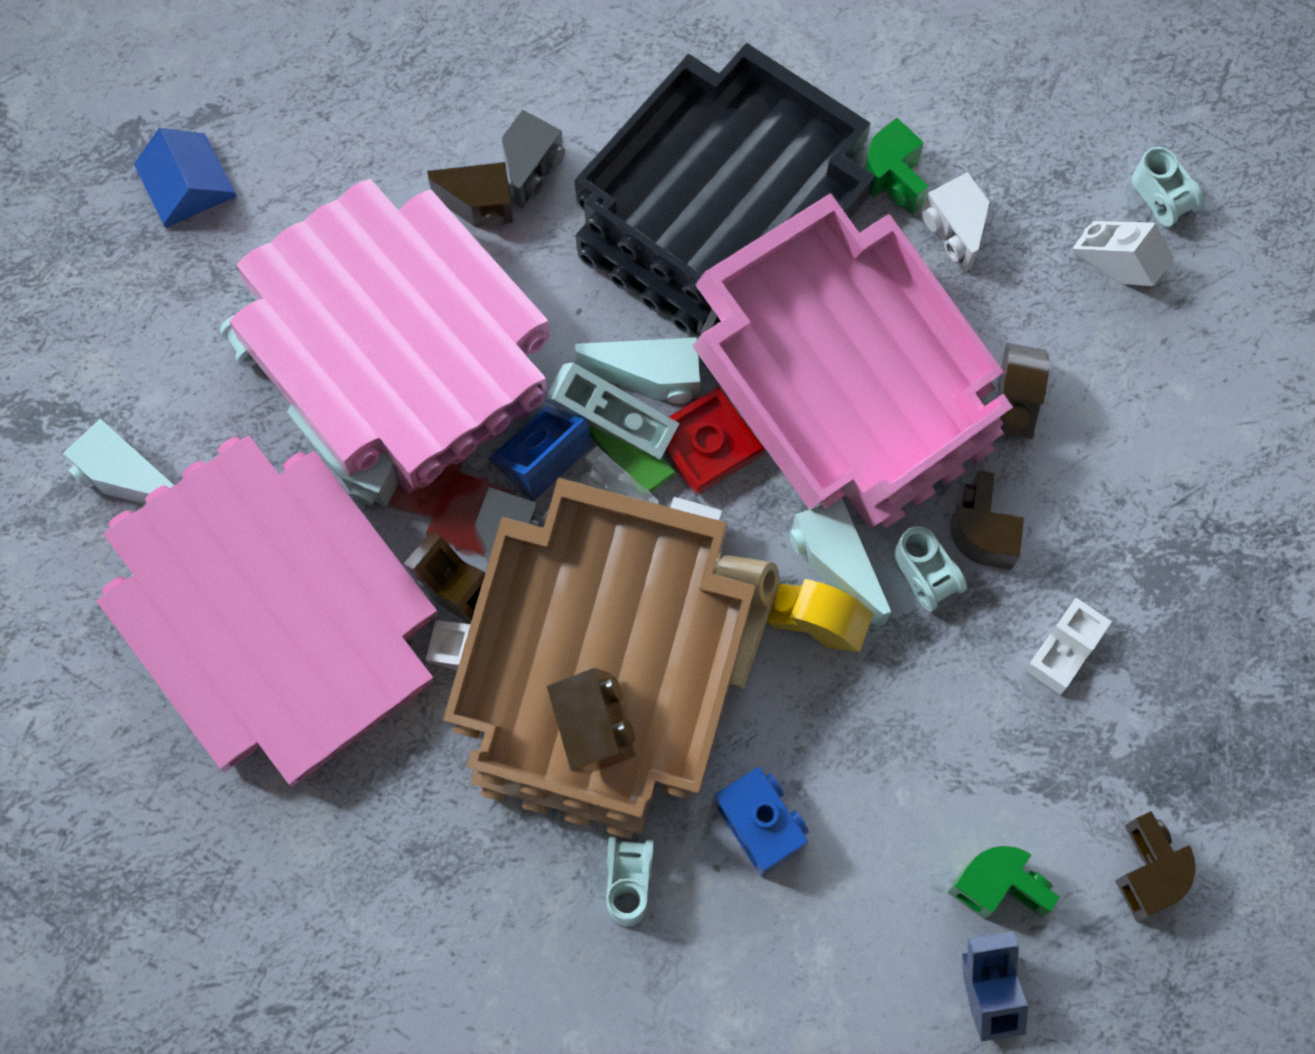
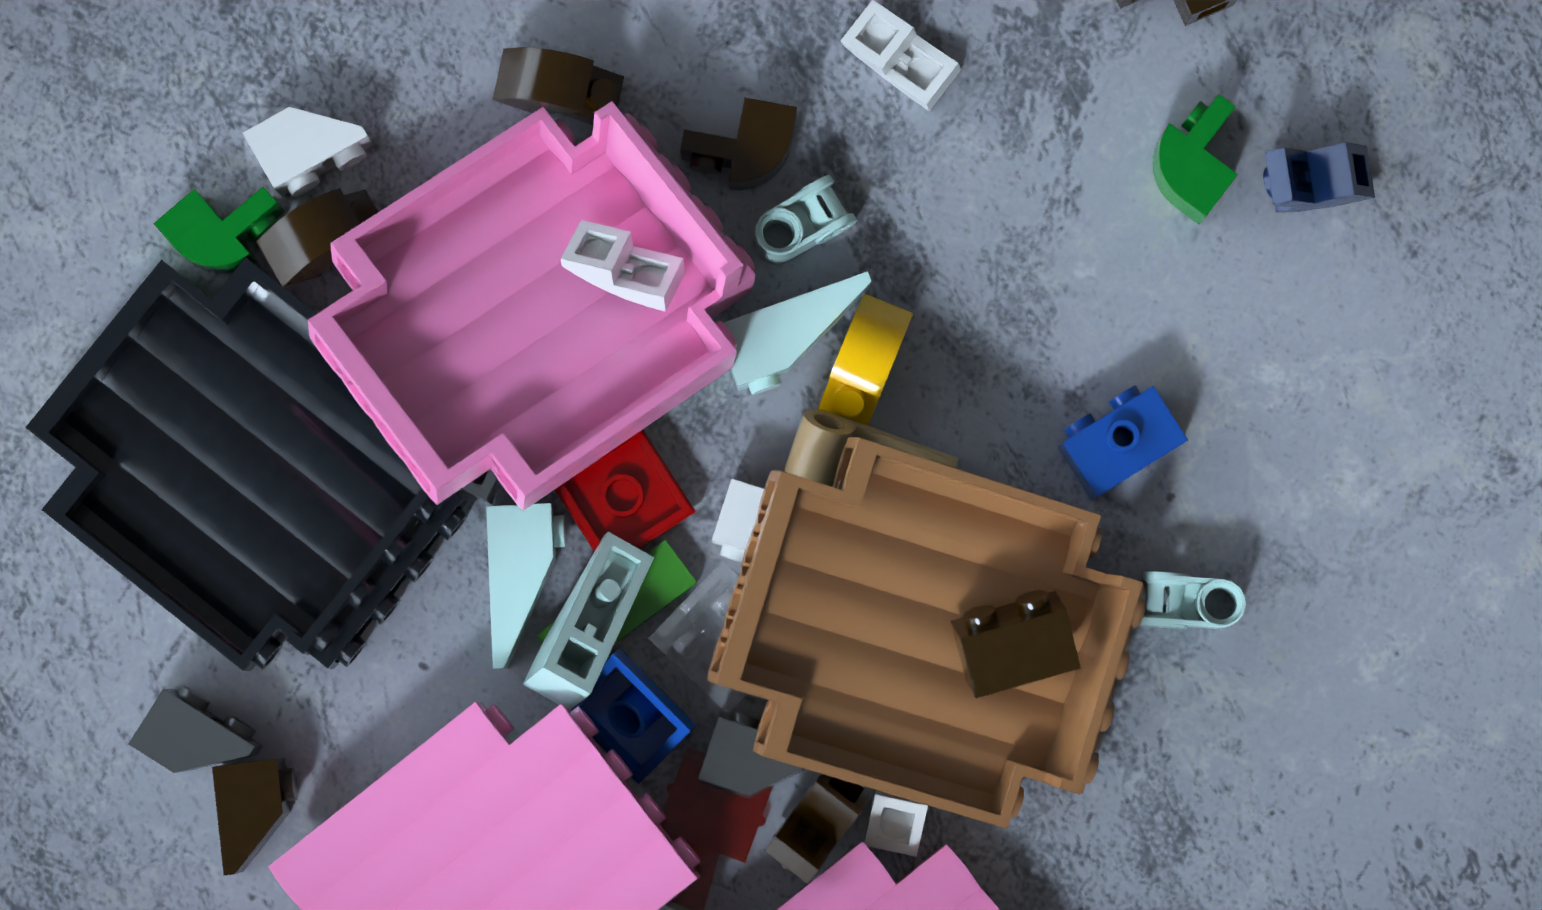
camera: 90 degrees left, 15 degrees up
none -> dark brown brick [256,188,379,287]
none -> white slope [561,220,685,312]

